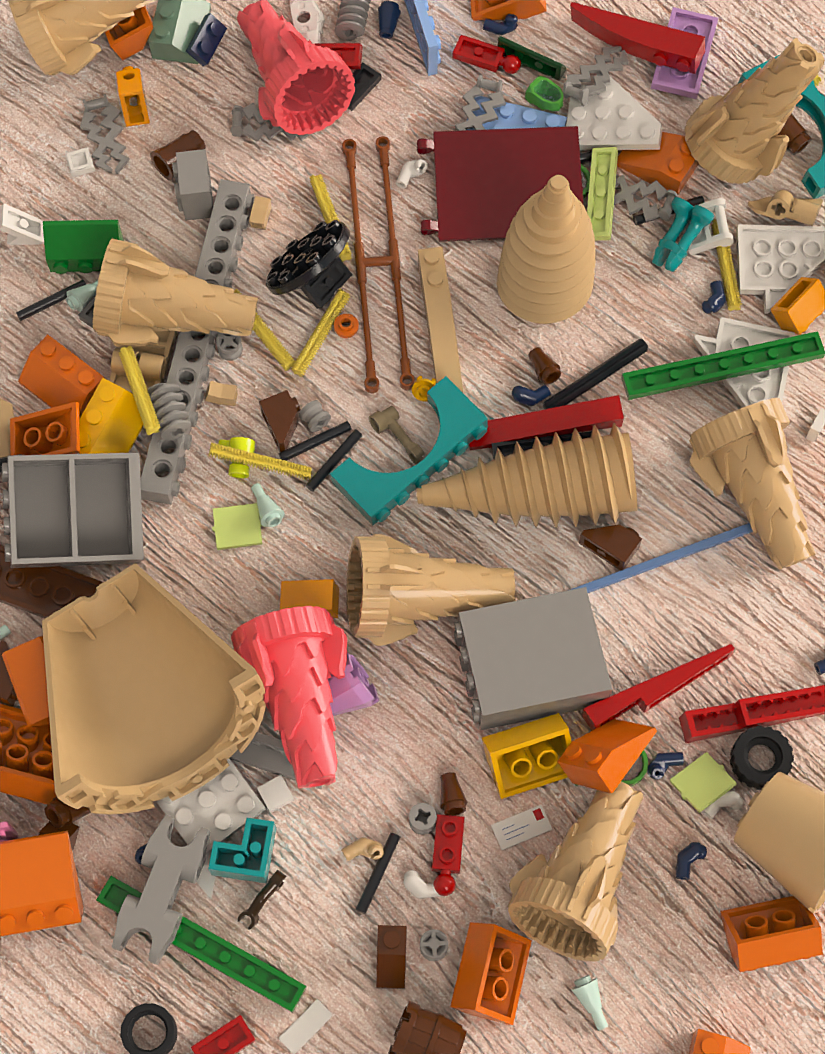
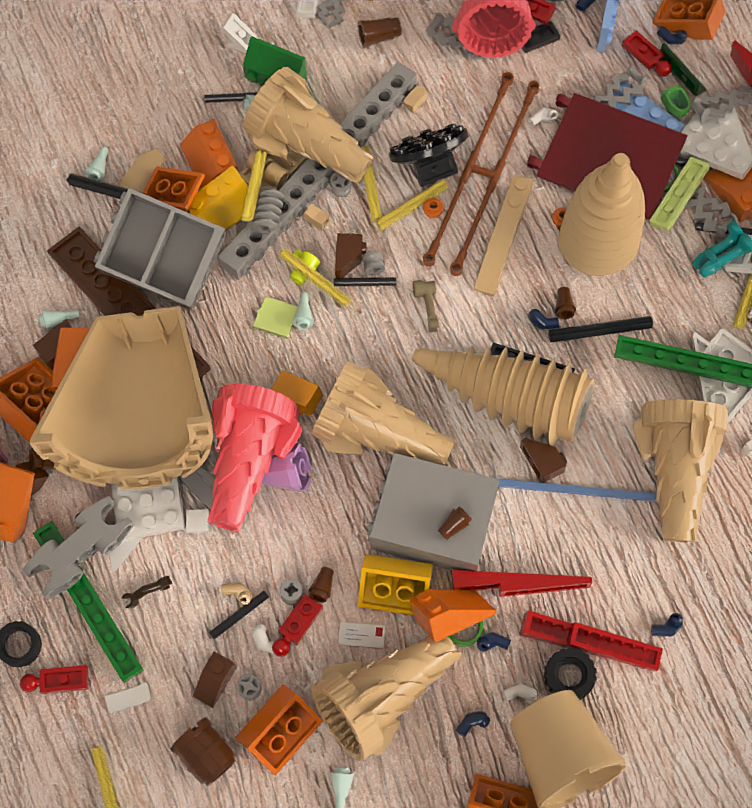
camera: 30 degrees right, 0 degrees up
light grey brick [172,149,213,221] -> none
teal brick [208,818,276,884] -> none
black bar [306,429,362,492] -> none
light yellow axle [310,174,352,262] -> none
teal arch [330,376,488,526] -> none
yellow plate [412,376,436,402] -> none
red slope [469,395,624,450] -> none
yellowish green piece [670,752,737,813] -> none
dark blue arm [702,281,726,314] -> none
none -> reddish brown cone [438,506,472,540]
none -> orange plate [552,208,567,228]

